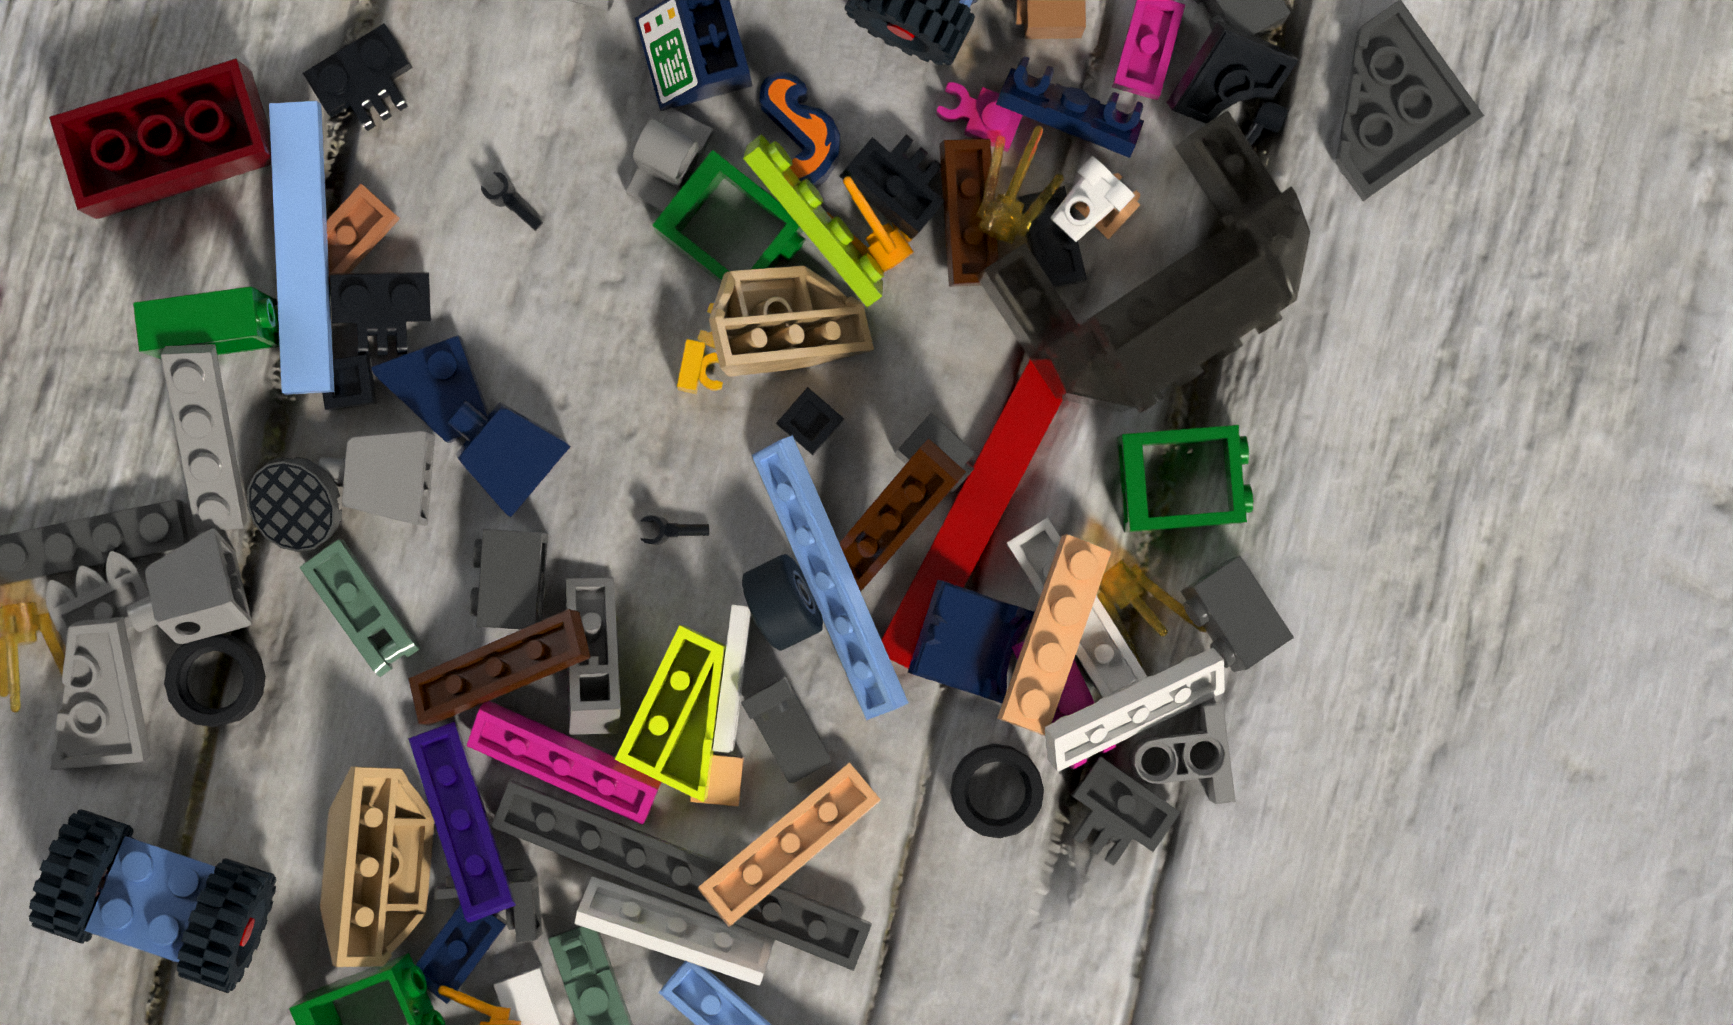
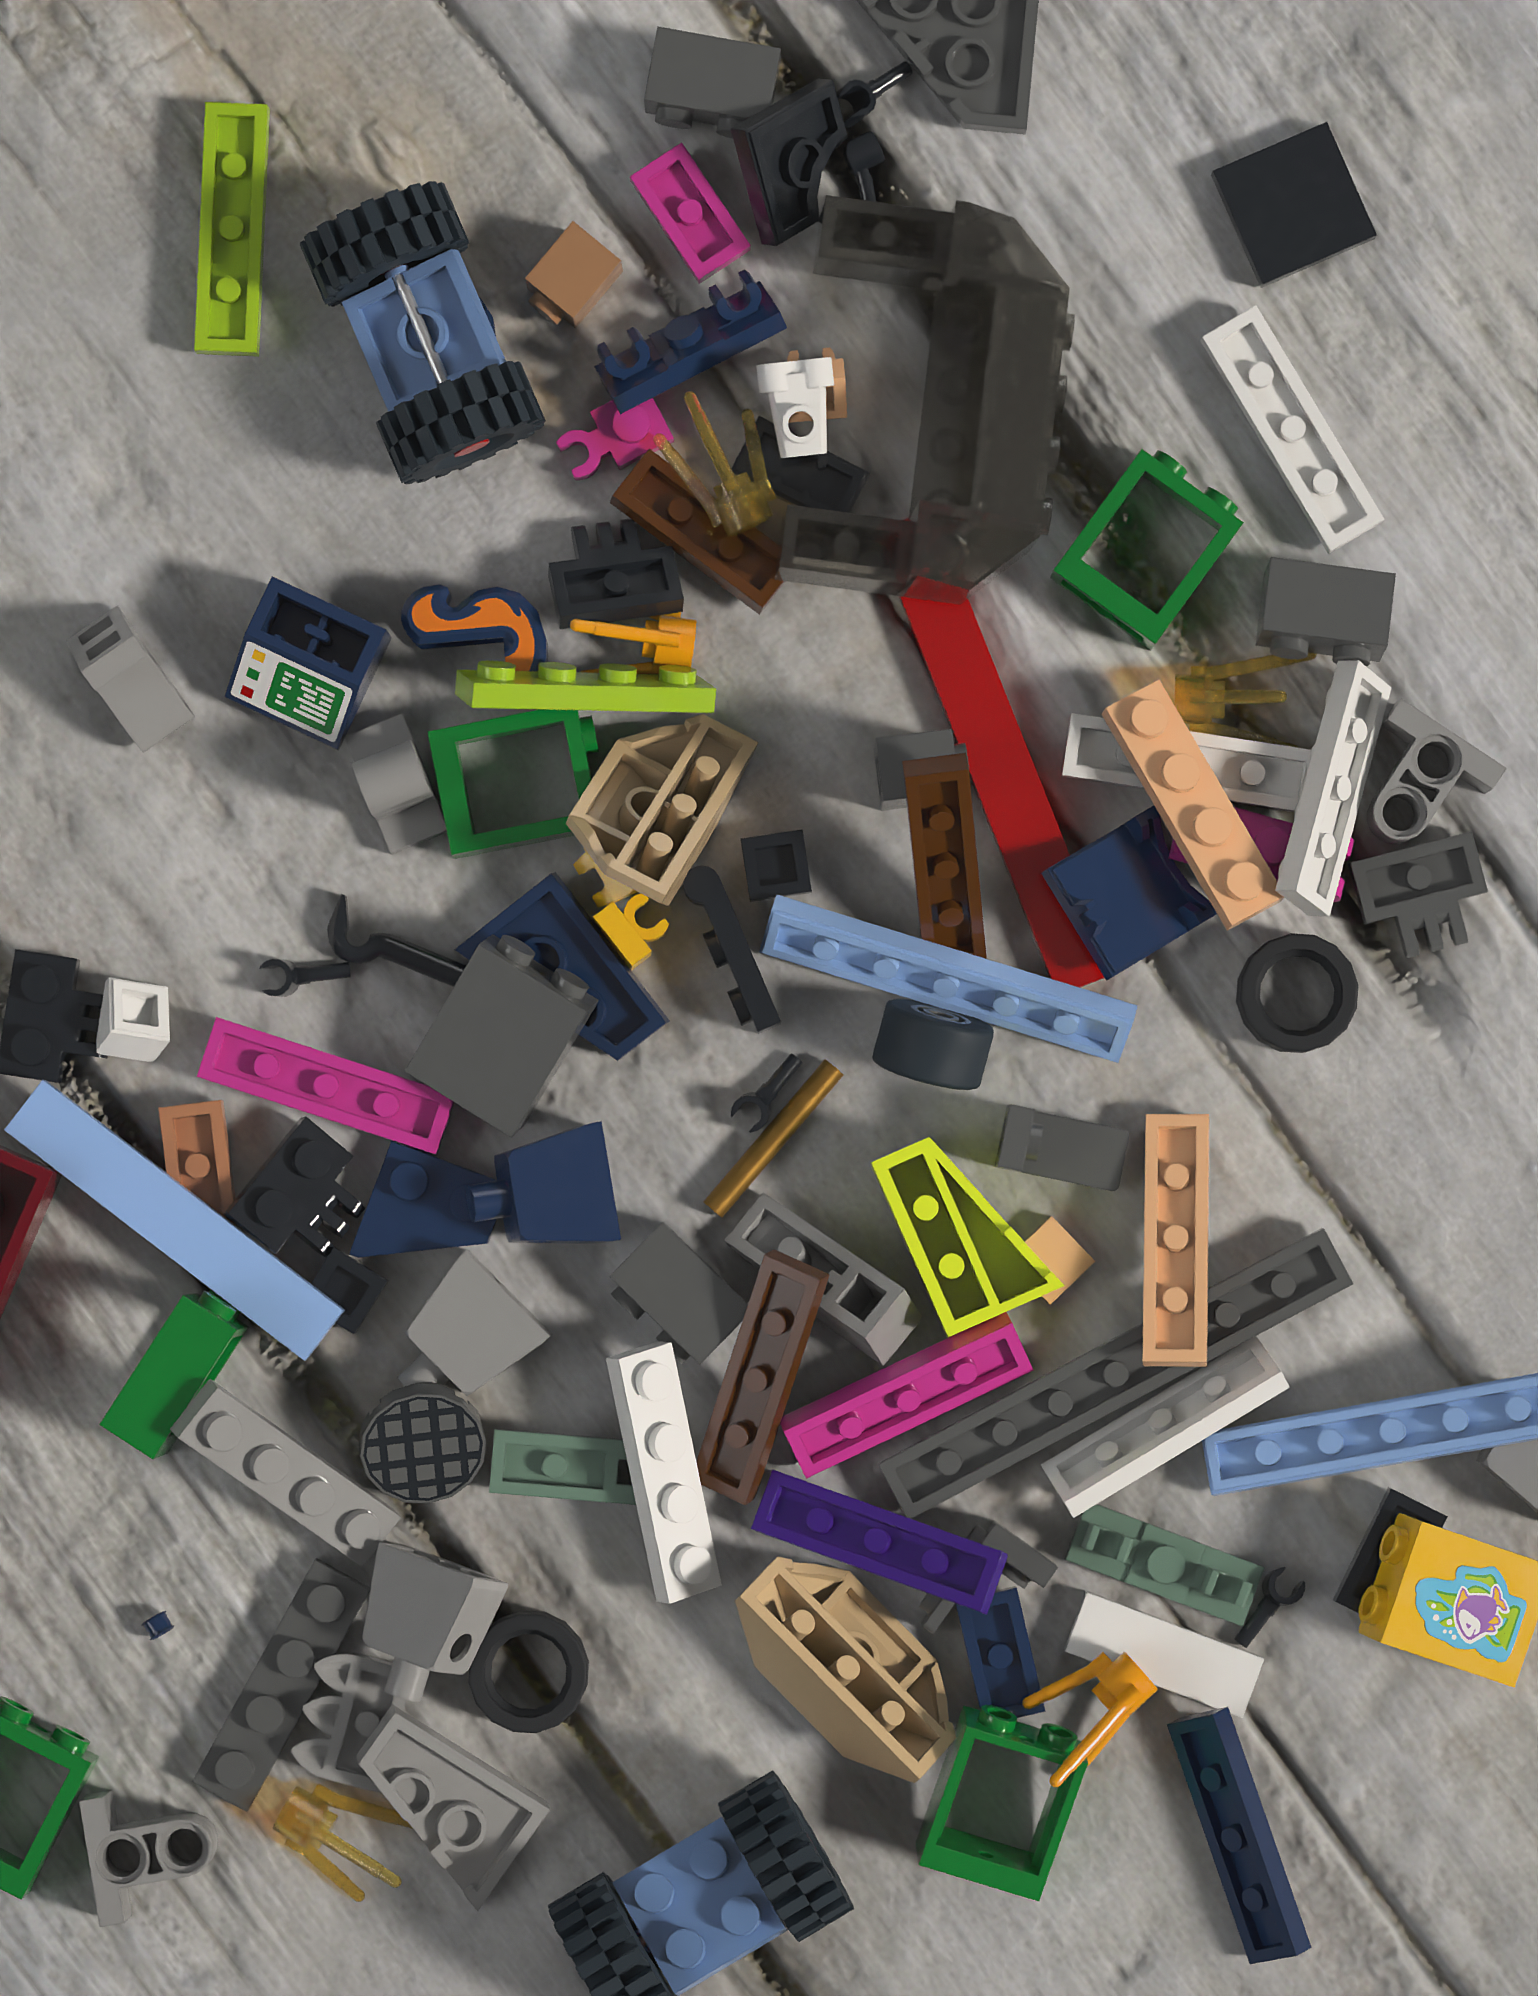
camera: 45 degrees left, 0 degrees up
white tile [712,605,752,753] -> none
none -> white slope [96,977,170,1062]
none -> dark blue piece [141,1611,174,1641]
none -> dark pink plate [197,1017,454,1155]
none -> black piece [327,894,466,987]
none -> dark grey brick [405,934,599,1138]
none -> dark blue wing [454,872,670,1061]
none -> white plate [606,1341,722,1604]
none -> black plate [683,865,781,1034]
none -> pearl gold bar [703,1059,844,1218]
none -> black hand [836,61,913,128]
none -> white plate [1200,305,1385,554]
none -> black tile [1211,122,1377,288]

